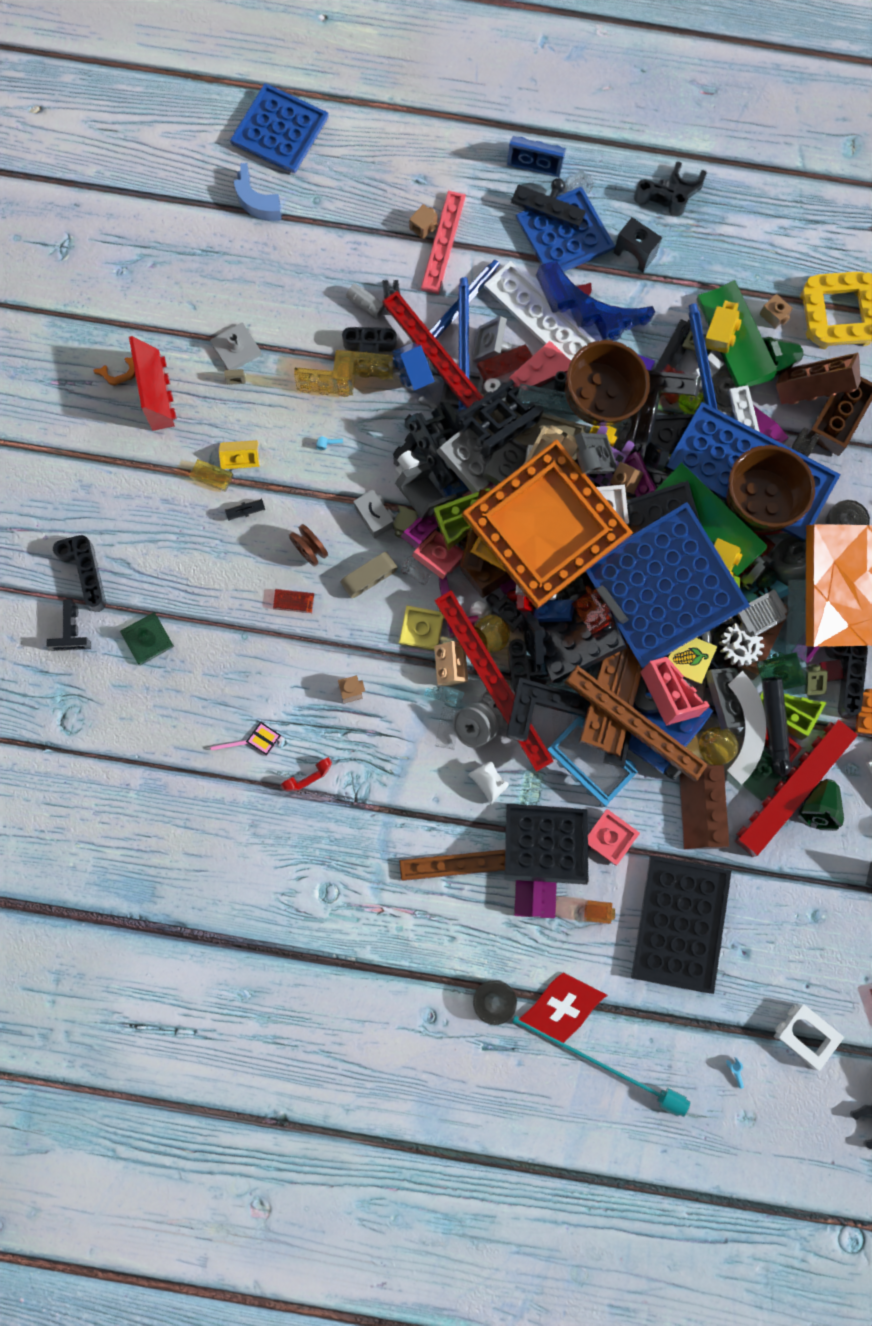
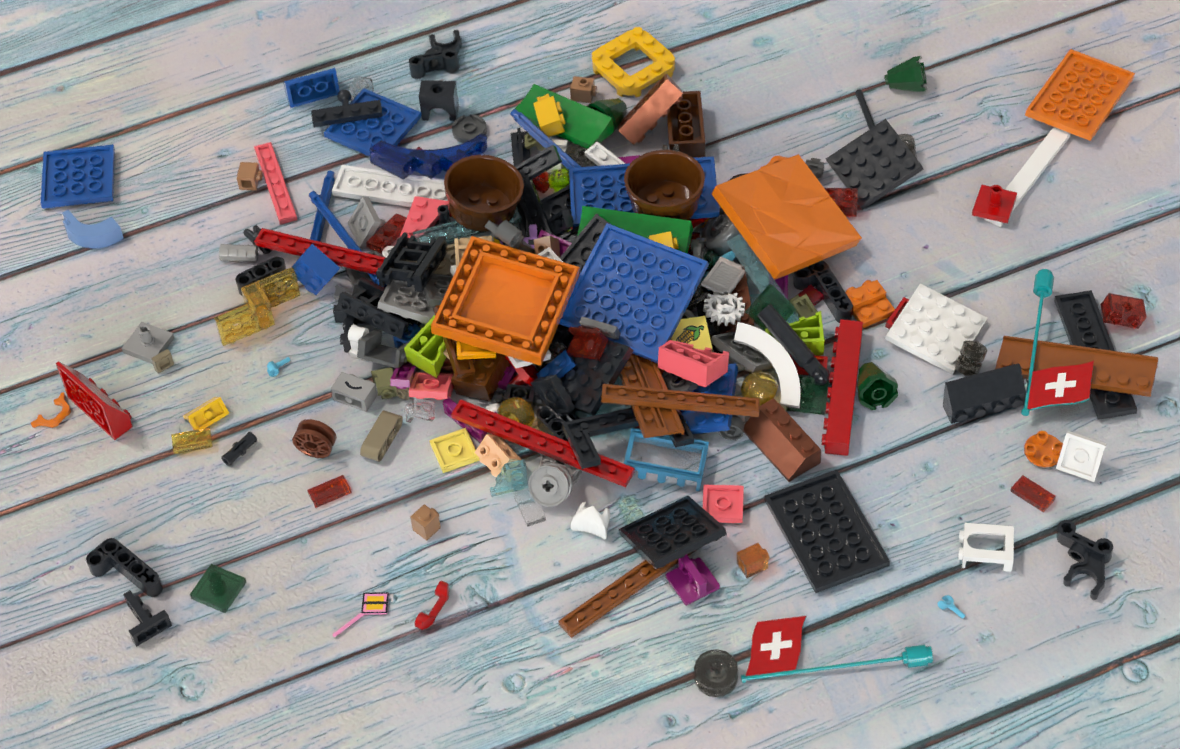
camera: 25 degrees left, 25 degrees down
none -> dark grey tile [452,114,487,144]

